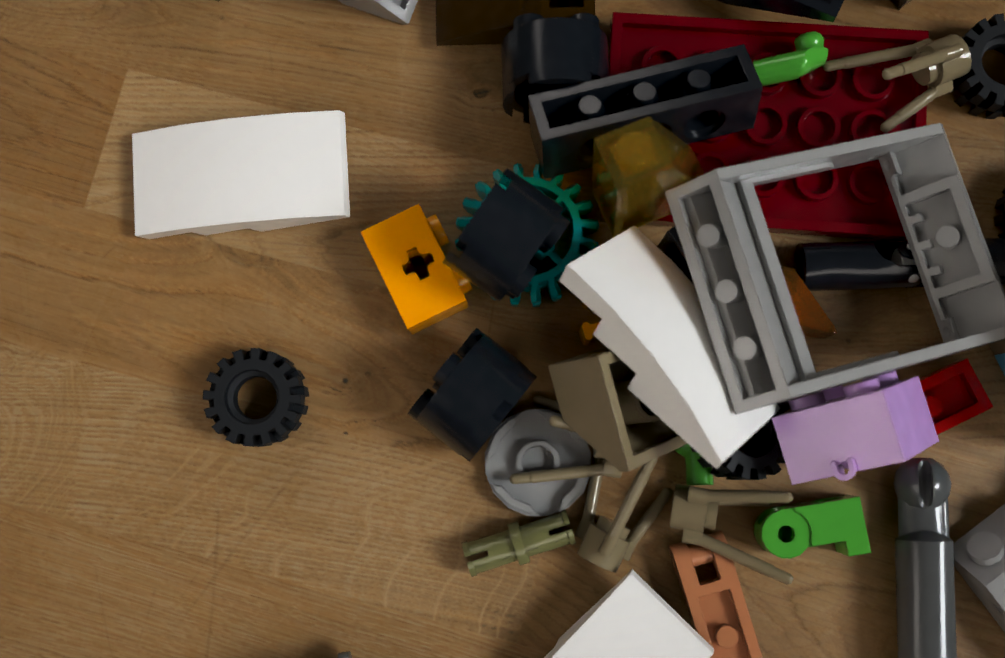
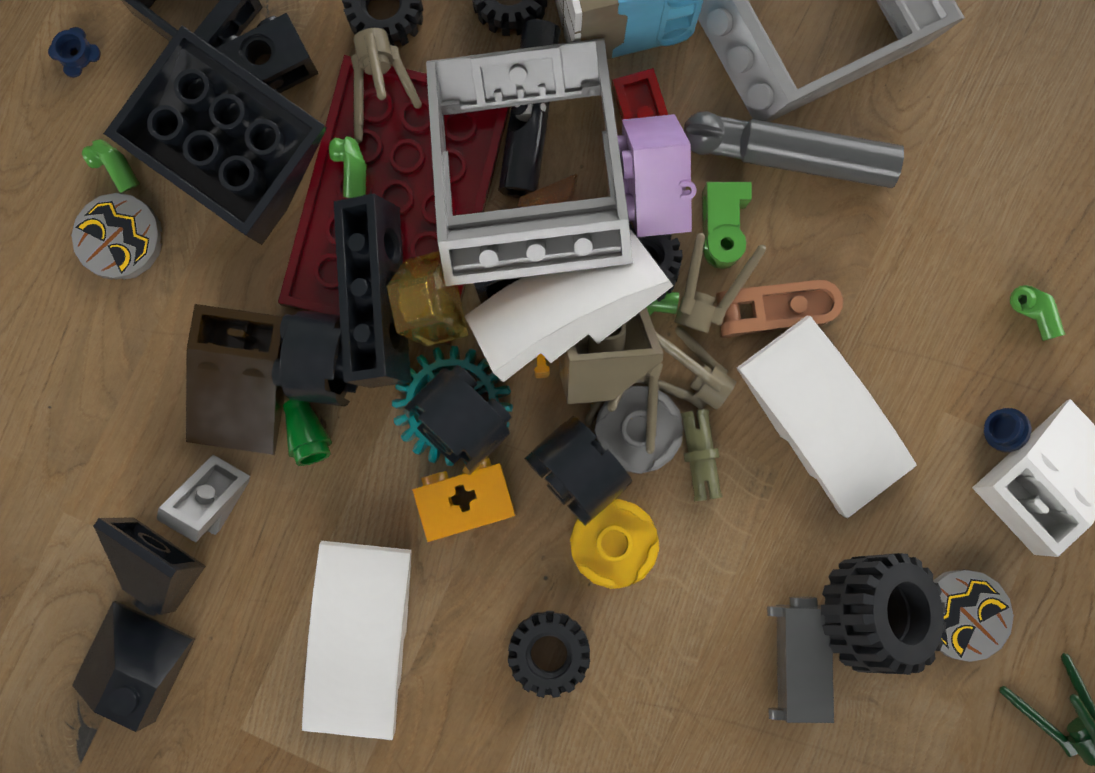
camera: 85 degrees left, 0 degrees up
none -> green cone [283,400,332,466]
none -> yellow tile [570,499,660,589]

